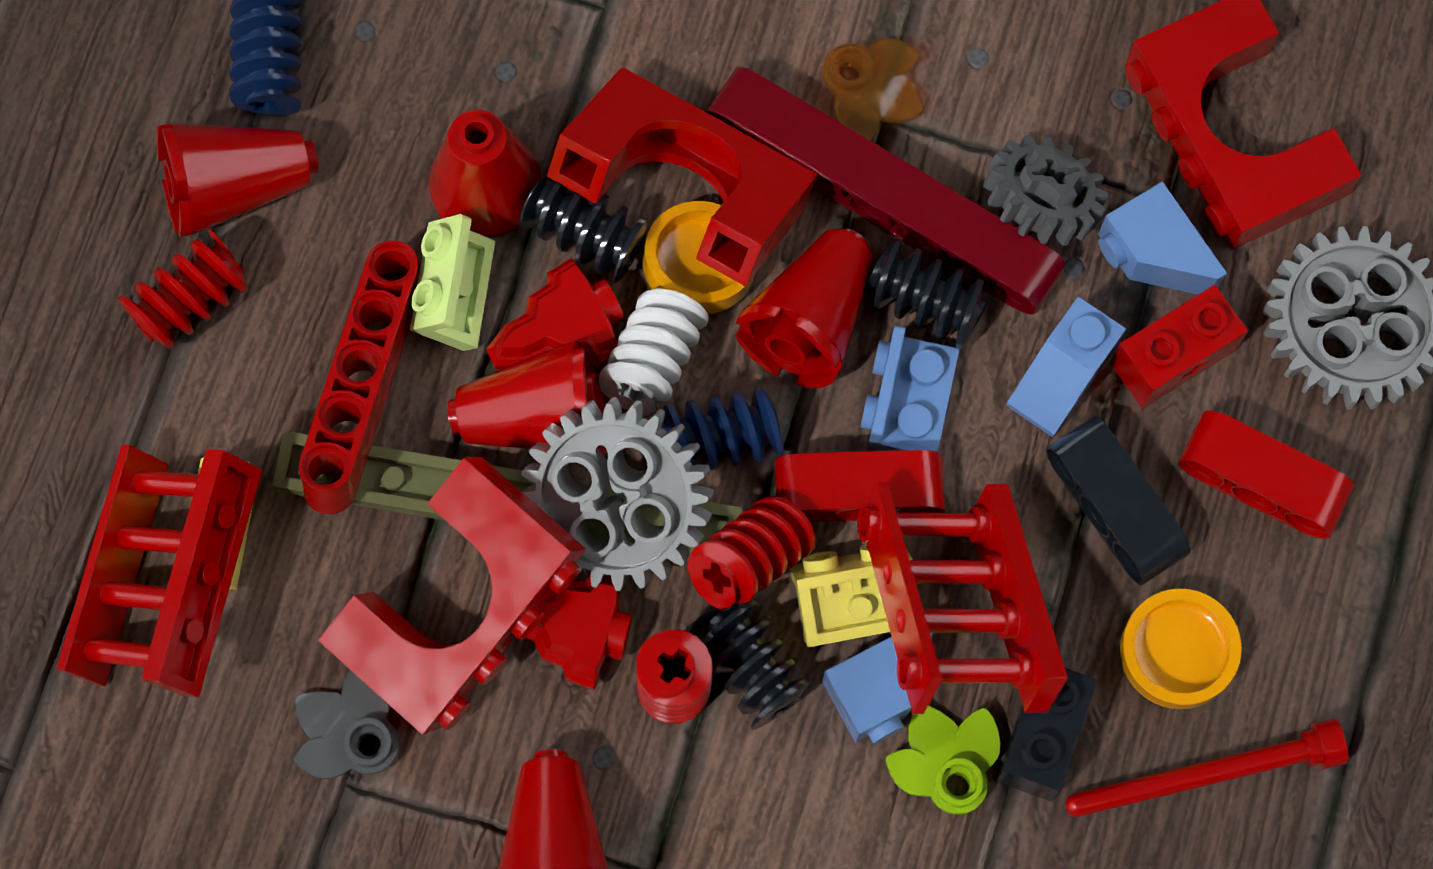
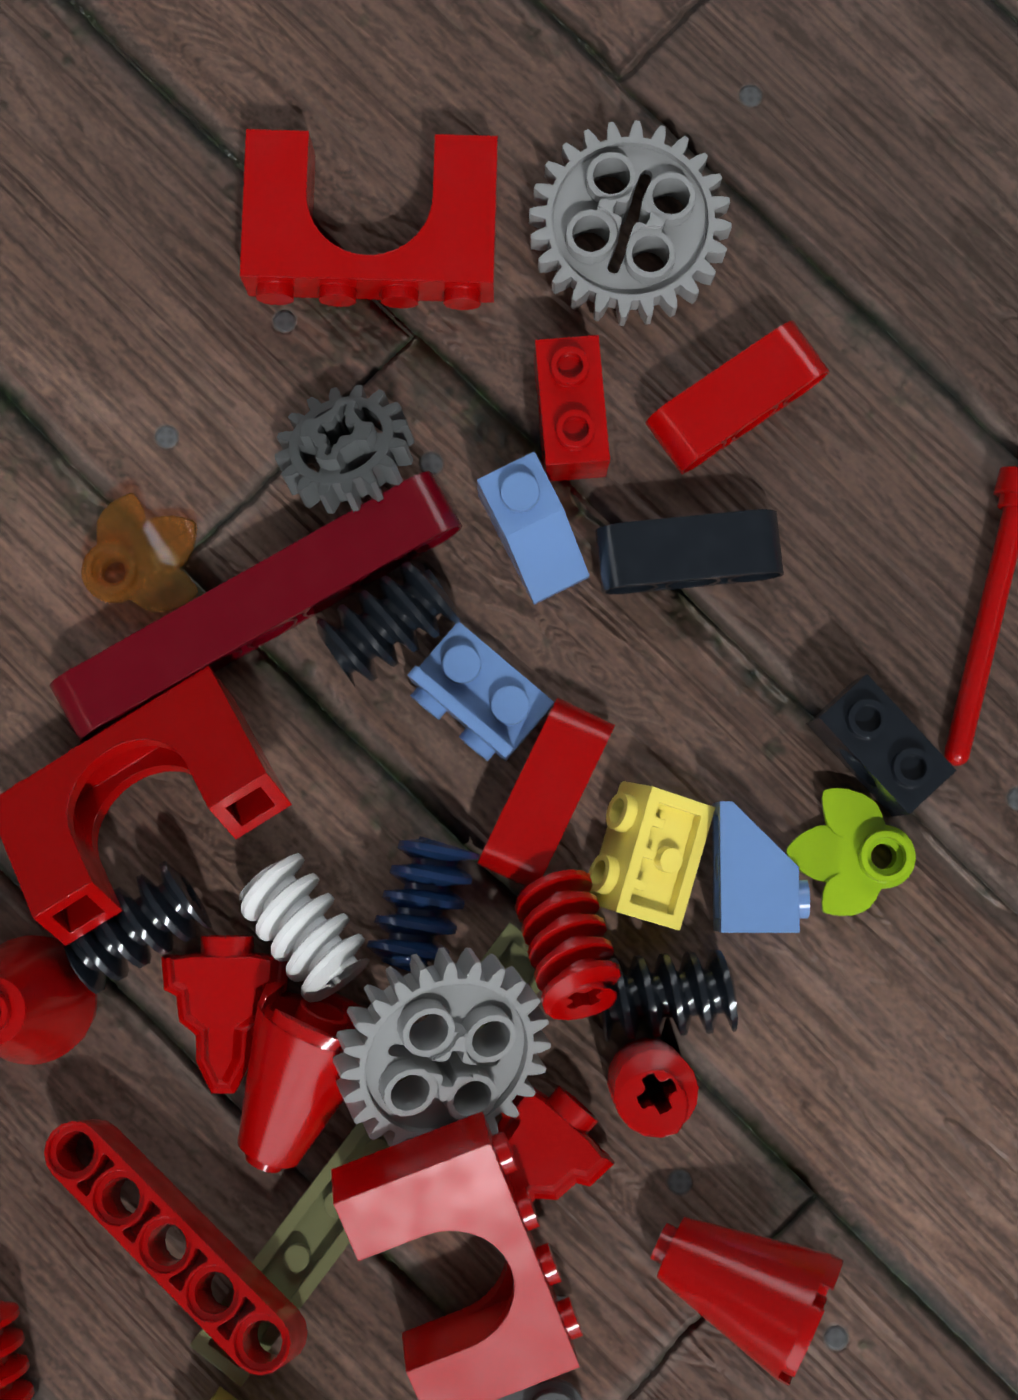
camera: 60 degrees left, 10 degrees up
yellowish green bracket [410,214,495,351] -> none
light orange piece [643,201,754,314] -> none
red cone [736,228,873,388] -> none
red fence [857,483,1068,714] -> none
medium blue slope [1098,182,1227,295] -> none
light orange piece [1120,589,1242,709] -> none

